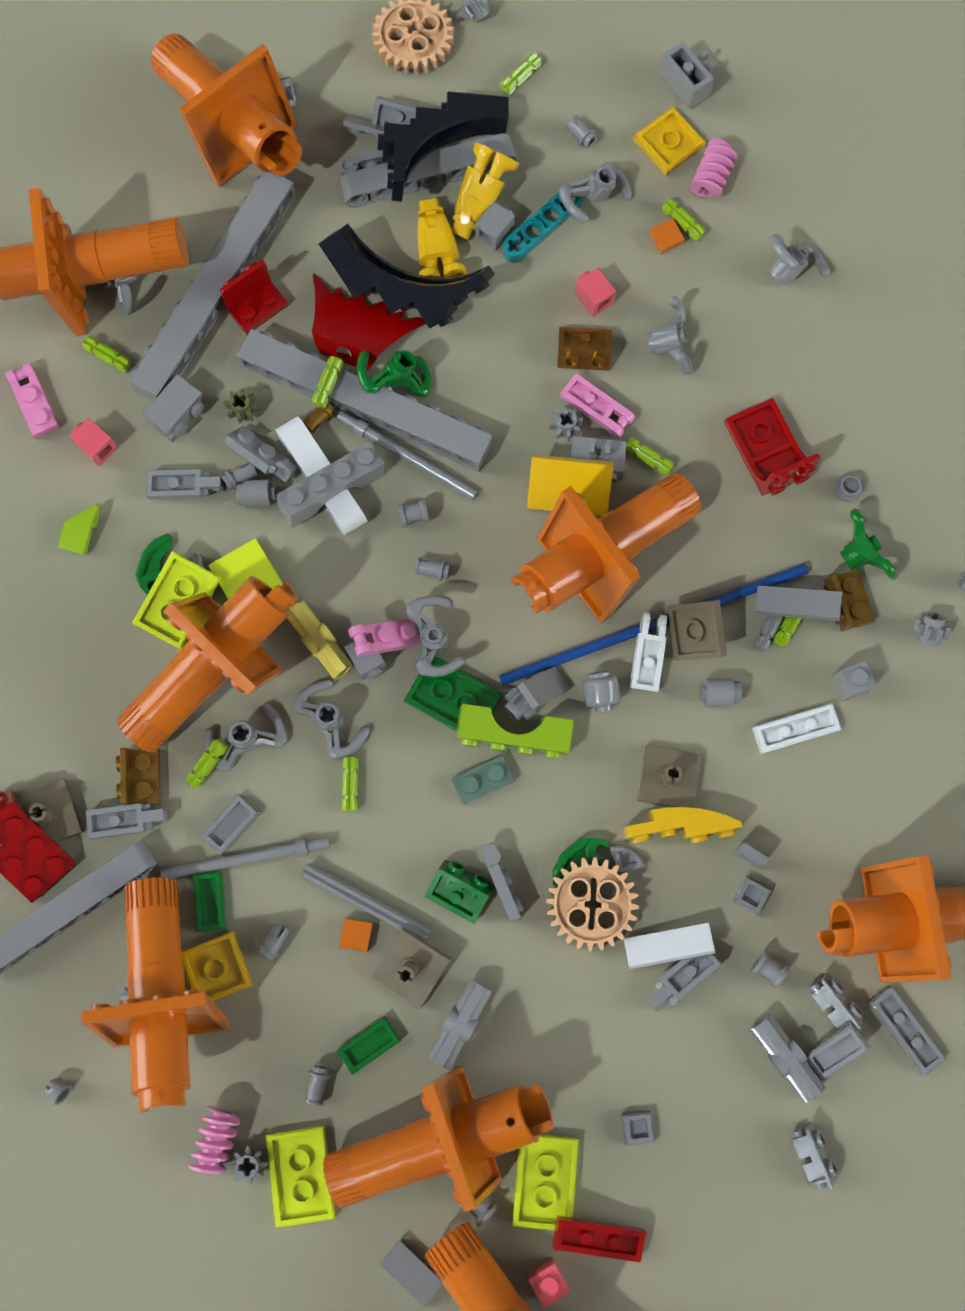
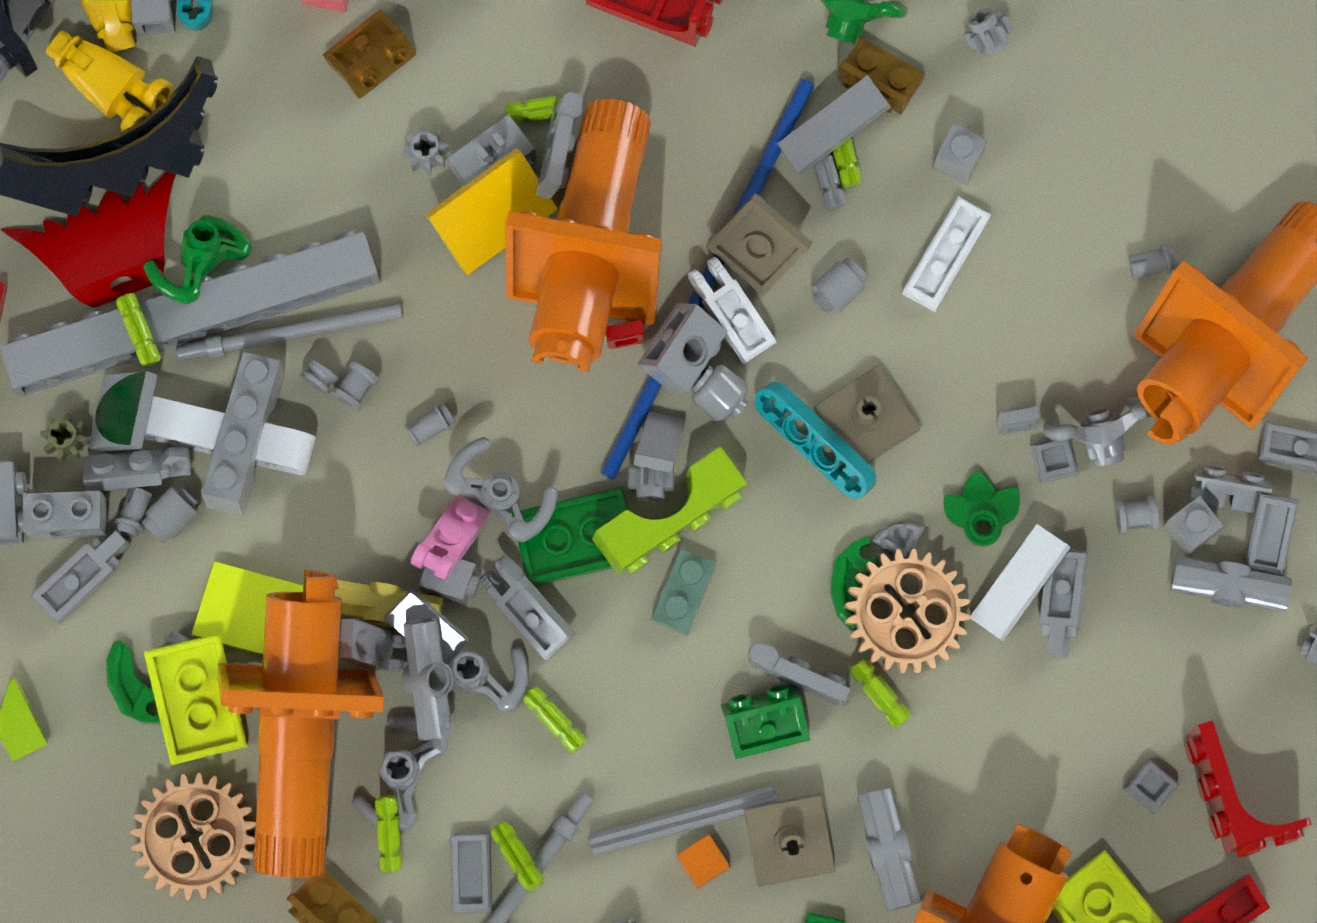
camera: 40 degrees left, 0 degrees up
pearl gold pin [302,403,335,434] -> none
bright pink plate [560,373,635,439] -> none
yellow slope [623,807,743,844] -> none
none -> light grey brick [23,491,108,540]
none -> tile [88,371,157,451]
none -> light nougat gear [130,773,256,902]
none -> light grey bush [300,359,339,395]
none -> light grey hinge [338,619,406,672]
none -> light grey tile [384,588,469,664]
none -> light grey piece [402,618,454,740]
none -> light grey hinge [480,555,576,660]
none -> lime axle [491,821,544,892]
none -> light grey hinge [536,91,583,200]
none -> red tile [605,319,645,350]
none -> light grey brick [637,303,728,393]
none -> teal beam [755,382,876,499]
none -> lime axle [850,658,911,728]
none -> green plate [944,471,1020,547]
none -> light grey piece [1043,396,1151,466]
none -> light grey pin [1128,244,1178,280]
none -> light grey brick [1164,496,1224,557]
none -> red bracket [1184,720,1312,858]

